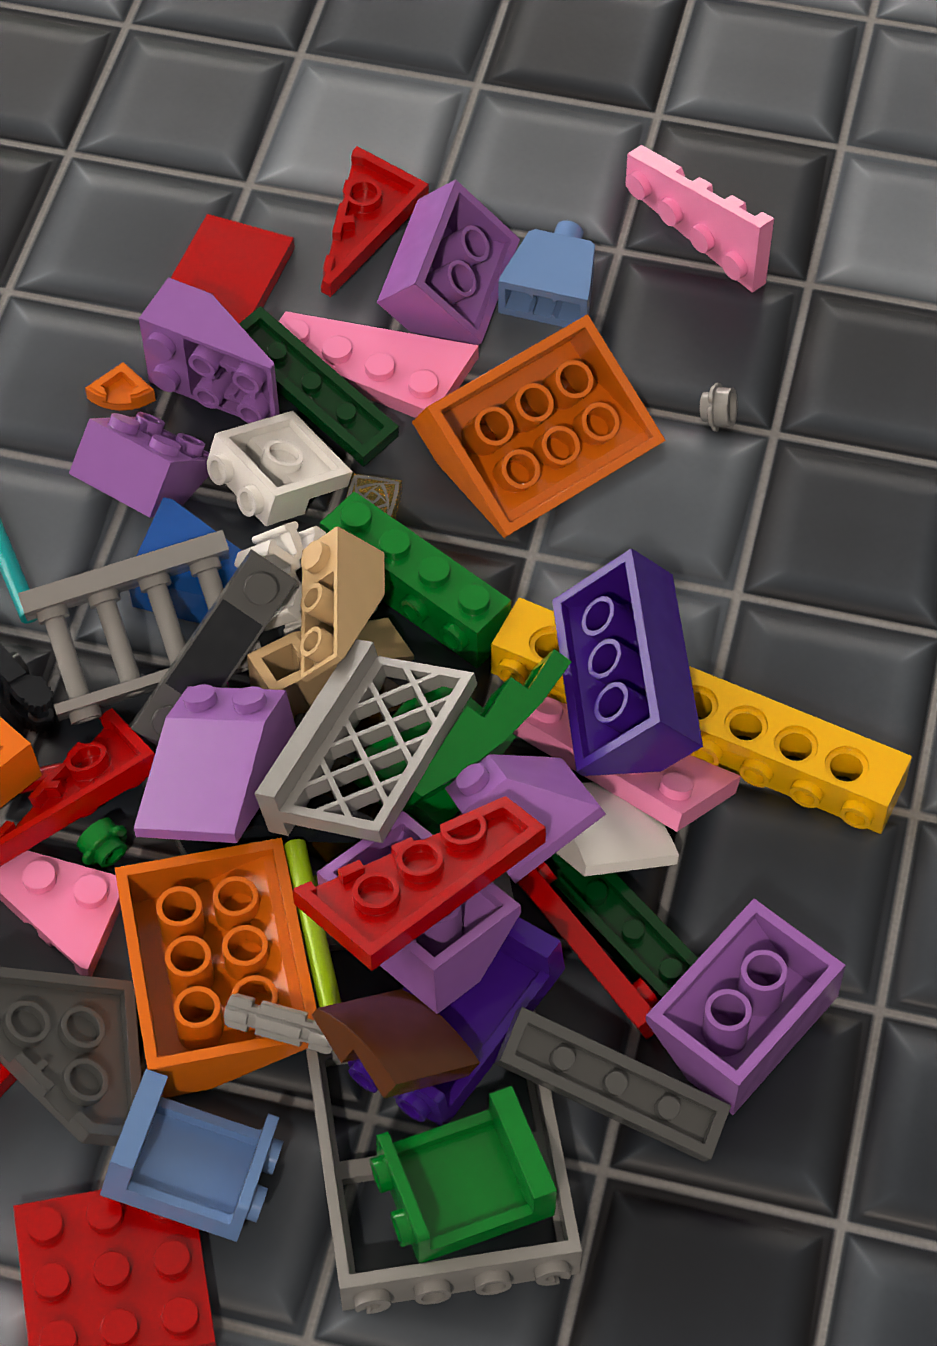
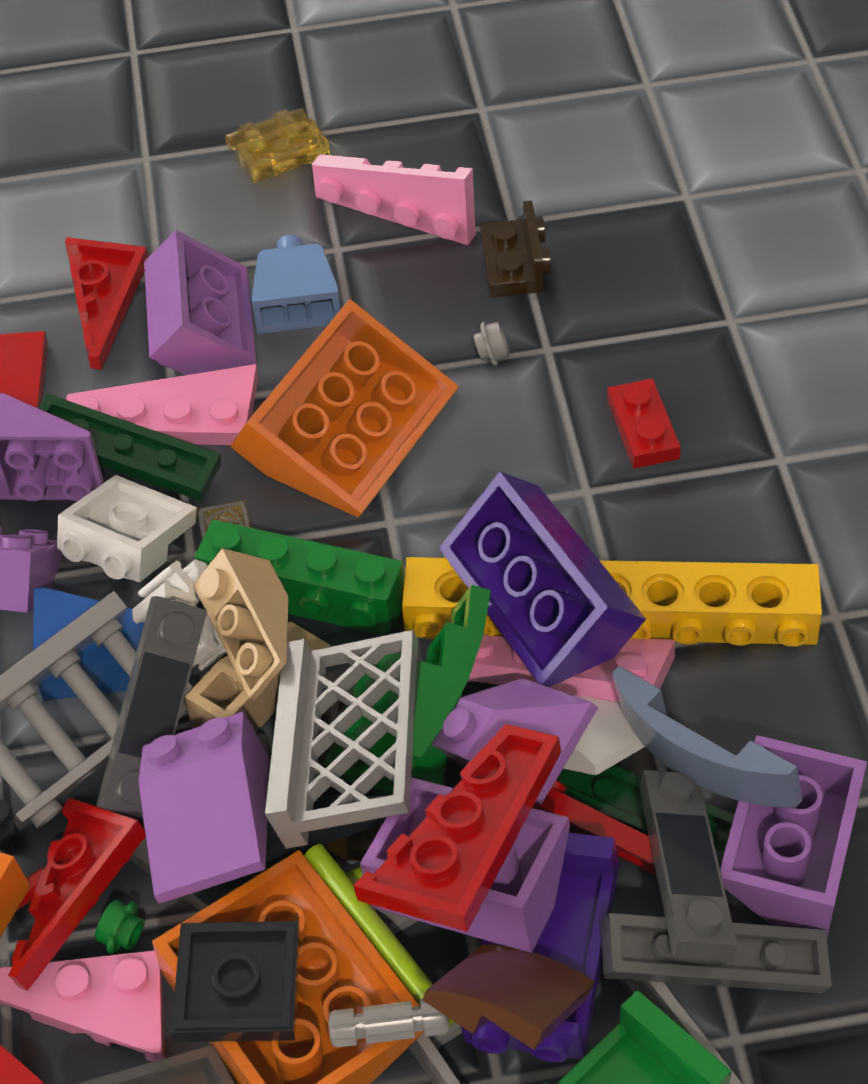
camera: 20 degrees left, 5 degrees down
none -> black tile [171,921,300,1042]
none -> clear yellow plate [225,108,330,183]
none -> dark brown bracket [480,200,551,298]
none -> red plate [607,378,681,469]
none -> sand blue slope [612,666,803,808]
none -> dark grey plate [639,770,738,962]

